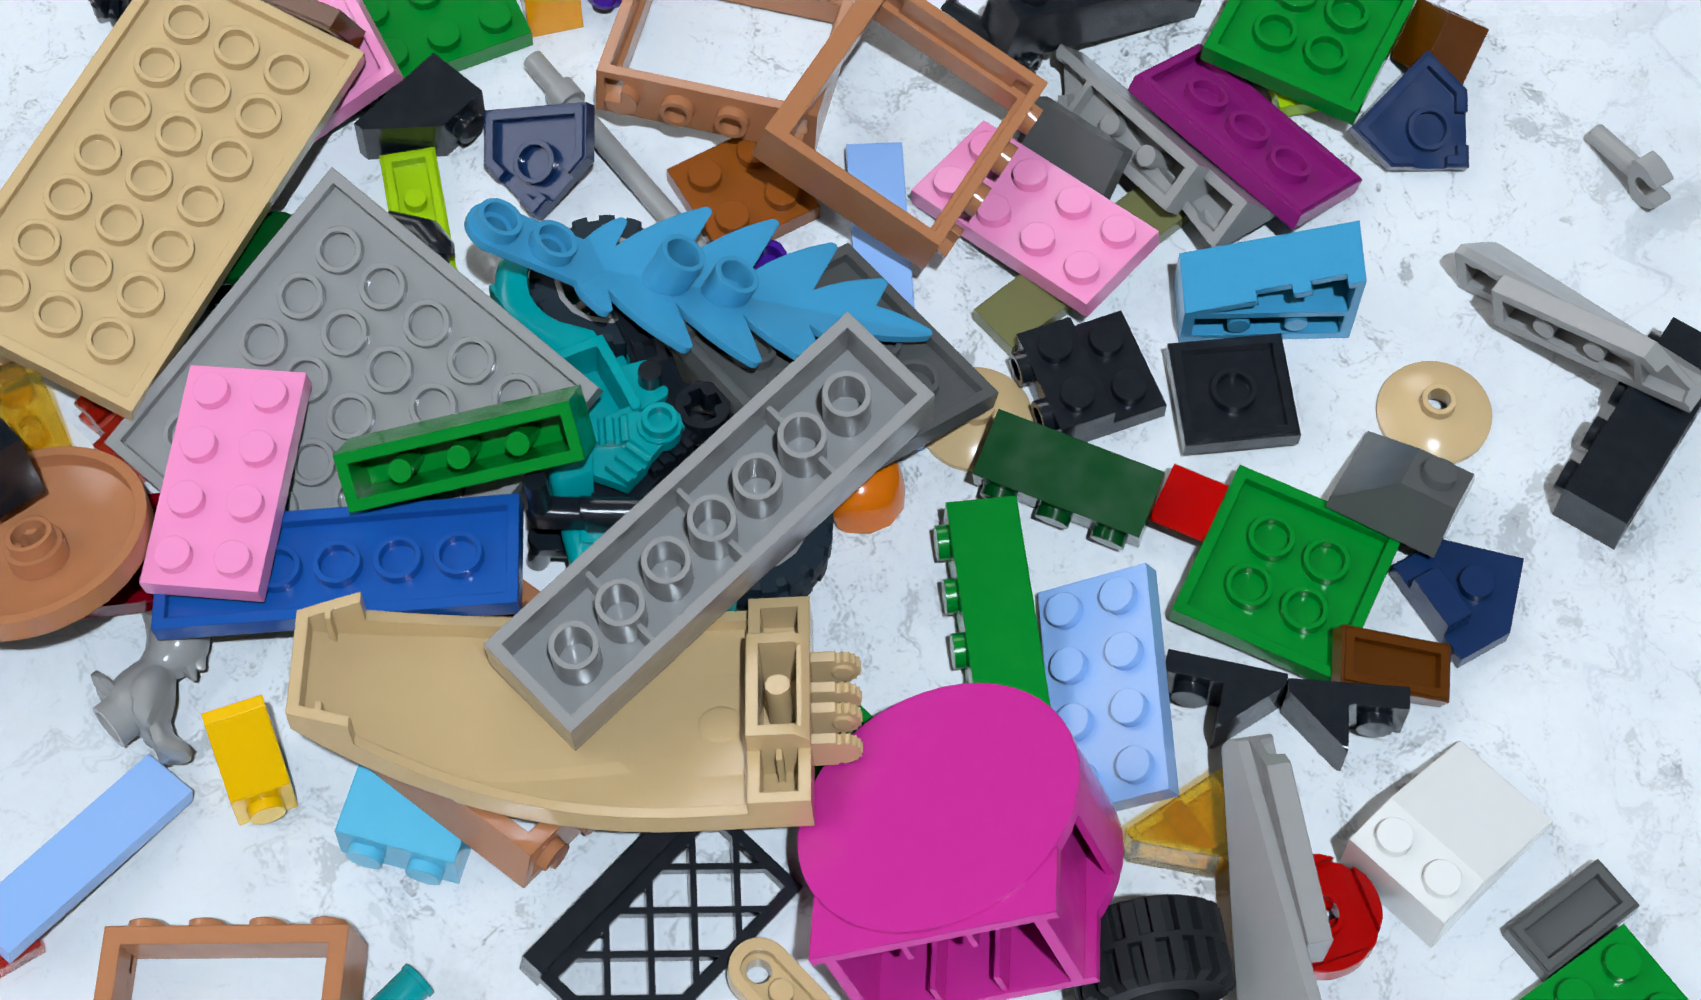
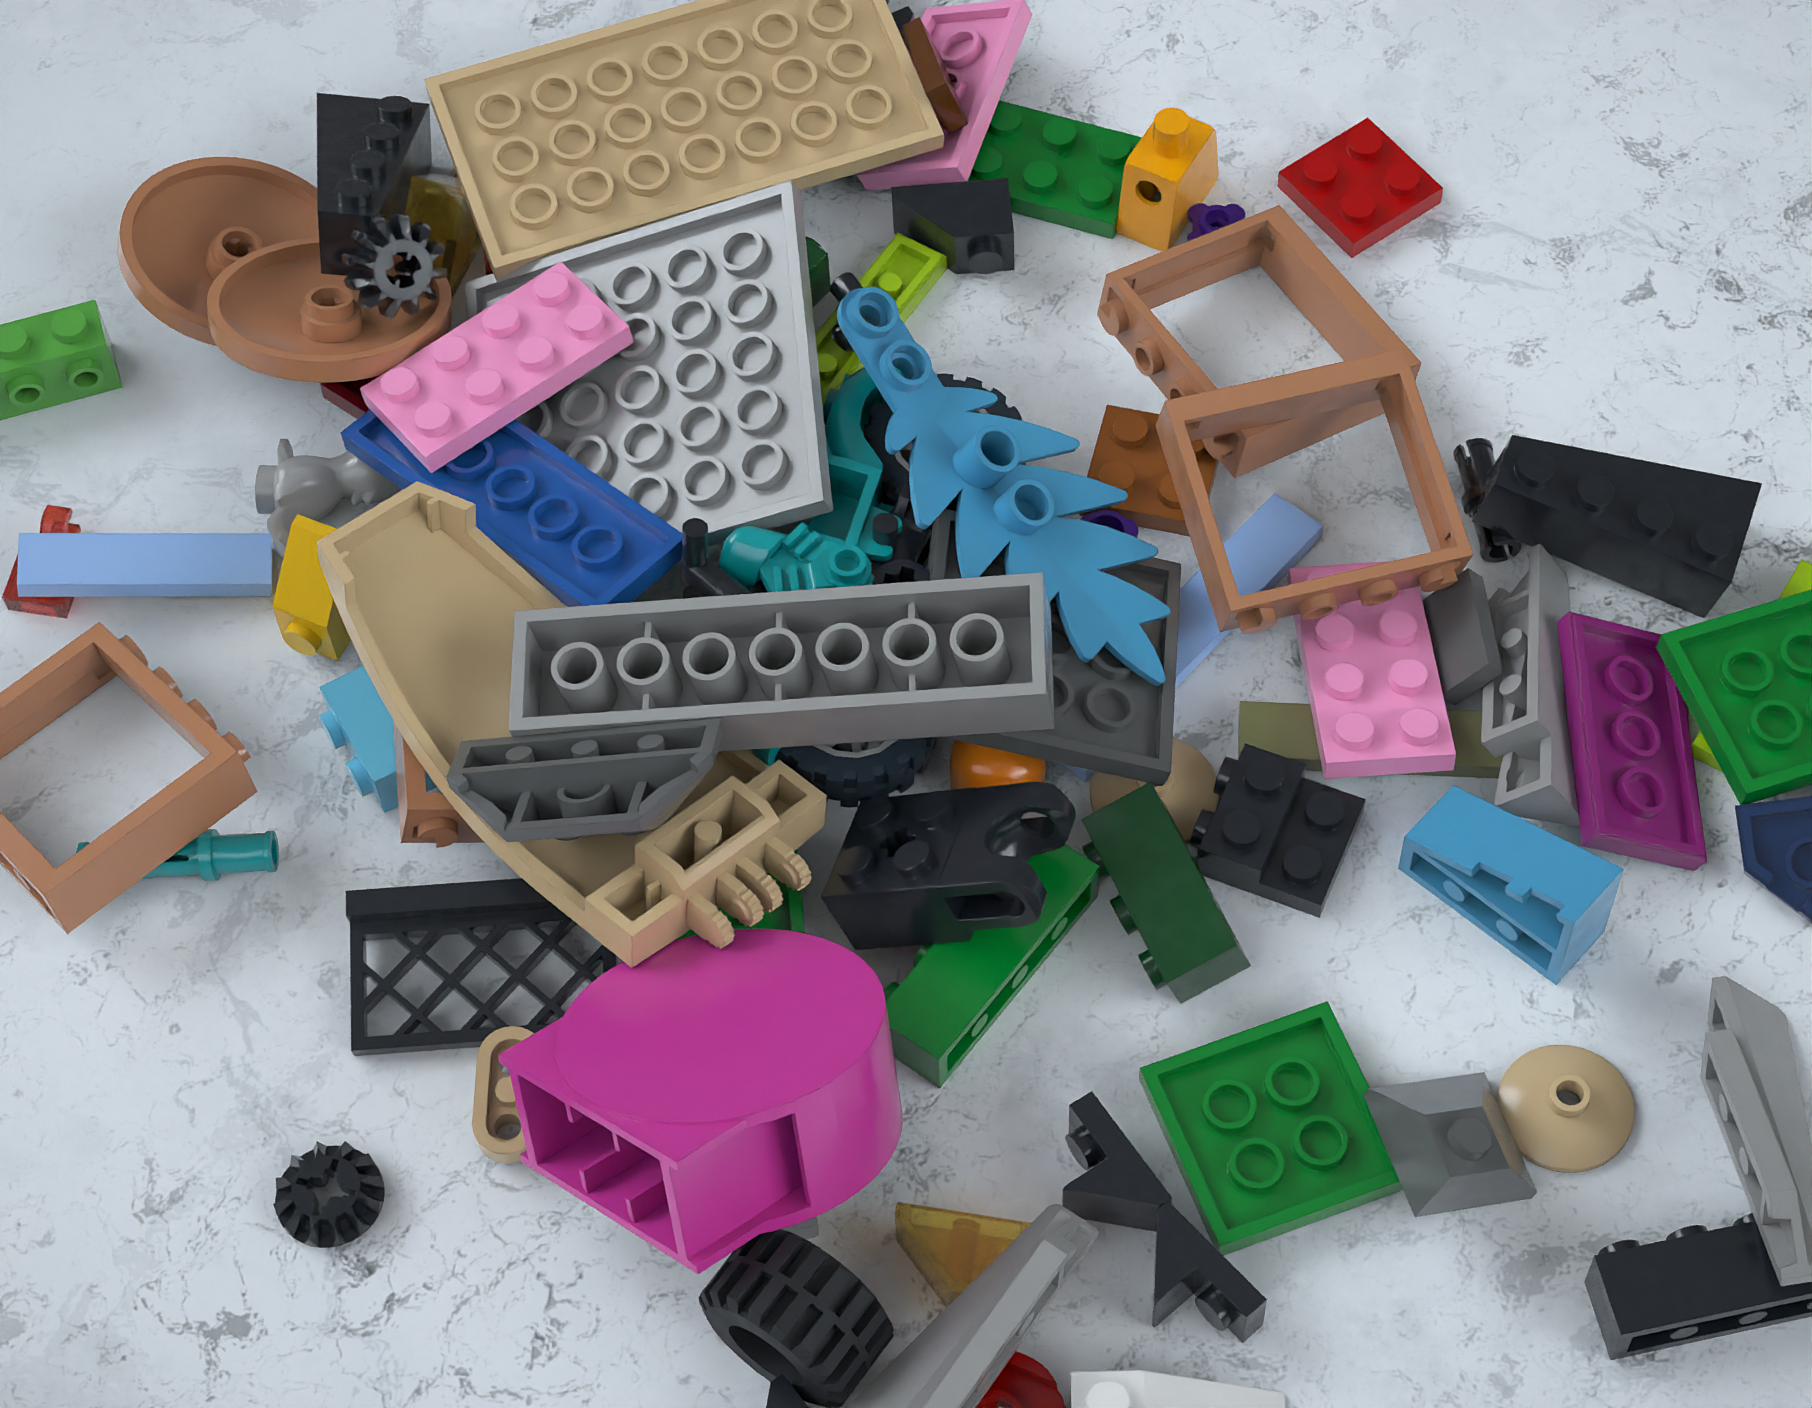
camera: 50 degrees right, 5 degrees down
green brick [333,384,597,513] -> none
dark blue plate [484,102,595,221] -> none
light grey bar [523,51,708,247] -> none
light blue plate [1038,563,1179,812] -> none
red slope [1149,463,1229,542] -> none
black plate [1165,333,1301,455] -> none
reddish brown tile [1331,624,1451,707] -> none
dark blue plate [1390,540,1524,668] -> none
none -> black gear [341,213,448,318]
none -> dark grey wedge [446,718,724,842]
none -> black brick [820,782,1076,950]

